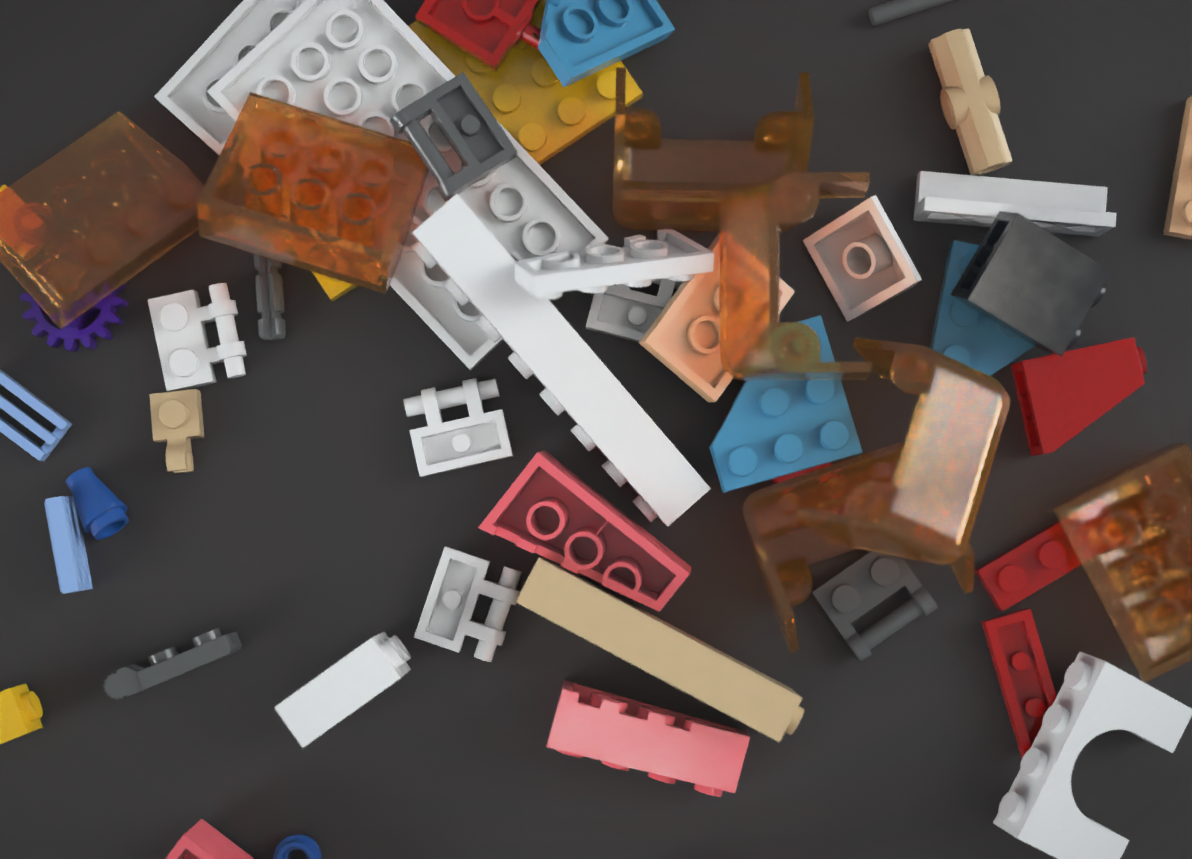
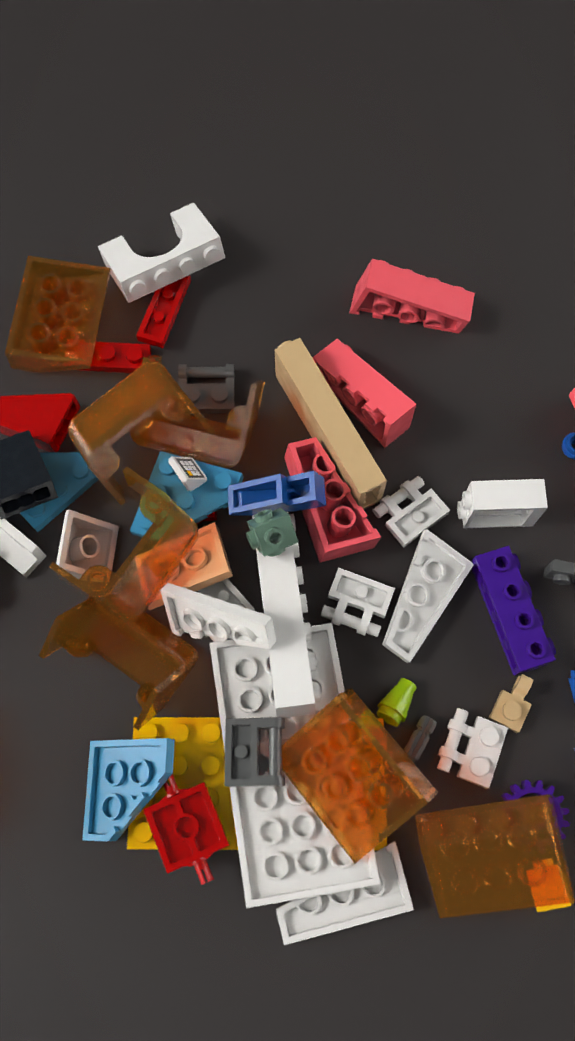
camera: 145 degrees left, 15 degrees down
none -> white slope [168,457,207,492]
none -> blue slope [228,471,326,516]
none -> sand green brick [246,508,298,557]
none -> lime cone [377,678,417,727]
none -> white wing [382,529,474,663]
none -> dark purple brick [471,546,556,676]

